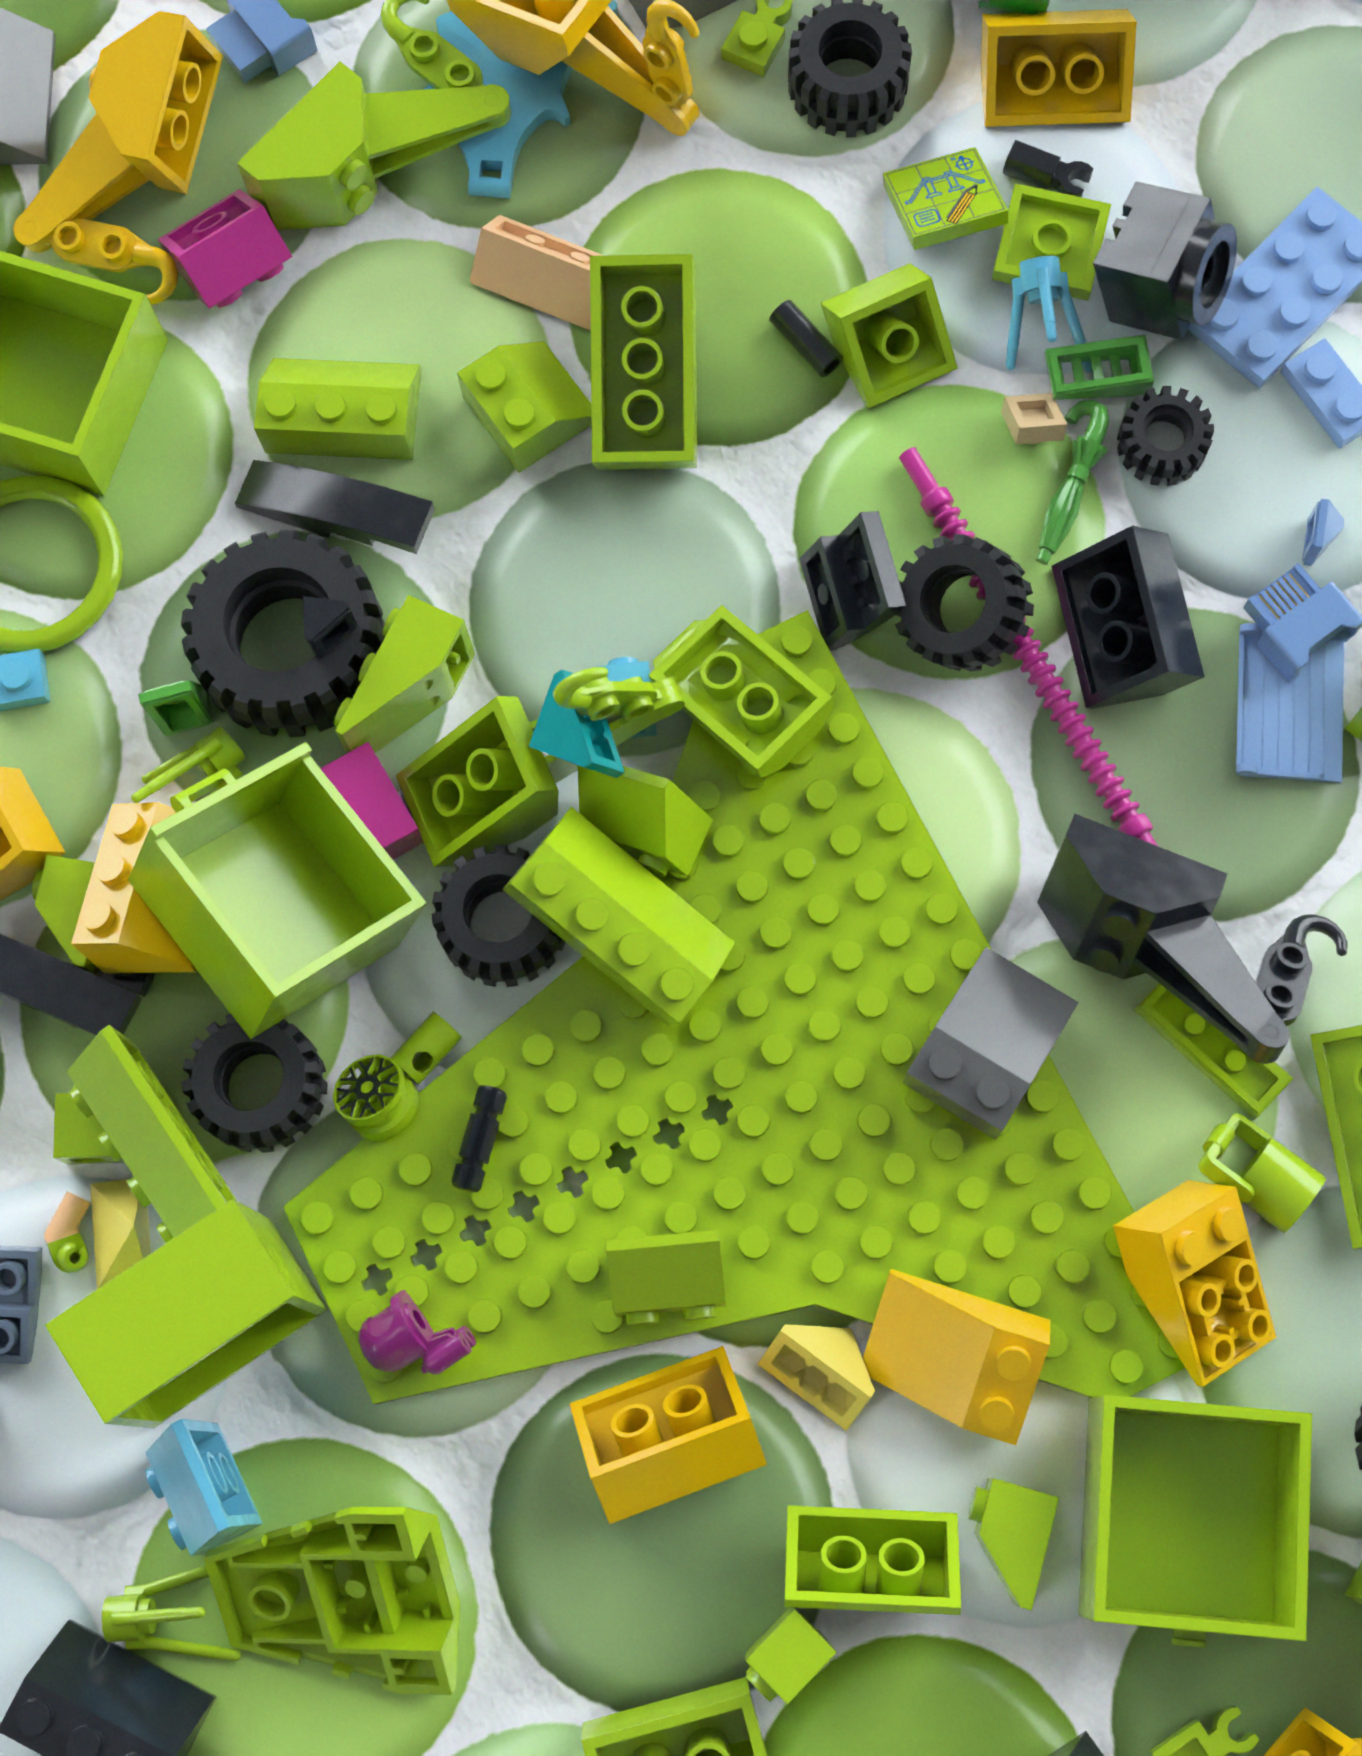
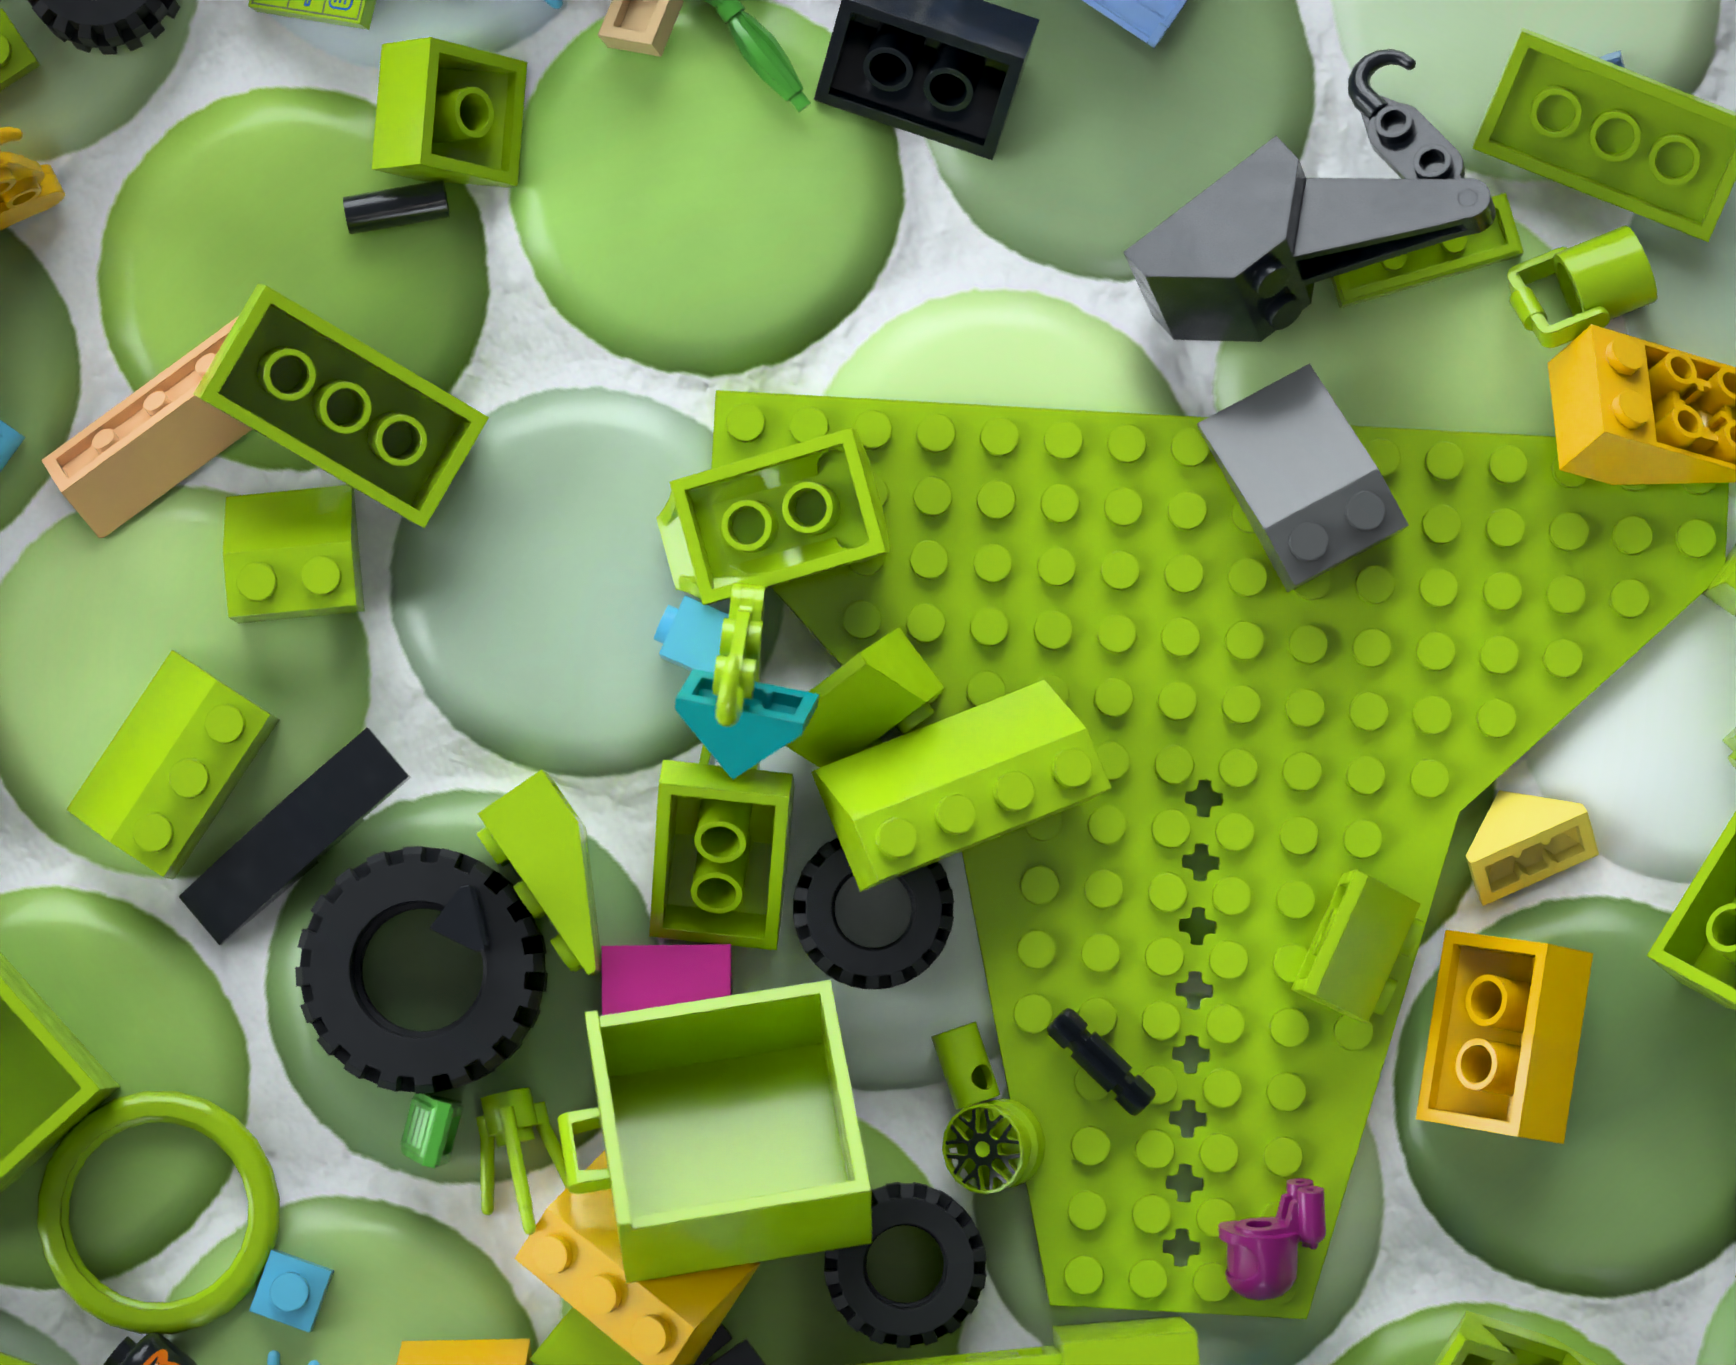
camera: 70 degrees left, 10 degrees up
black slope [799,511,906,651] -> none
yellow slope [862,1269,1050,1446] -> none
black tyre [895,534,1034,672] -> none
dark pink hose [899,447,1158,846] -> none

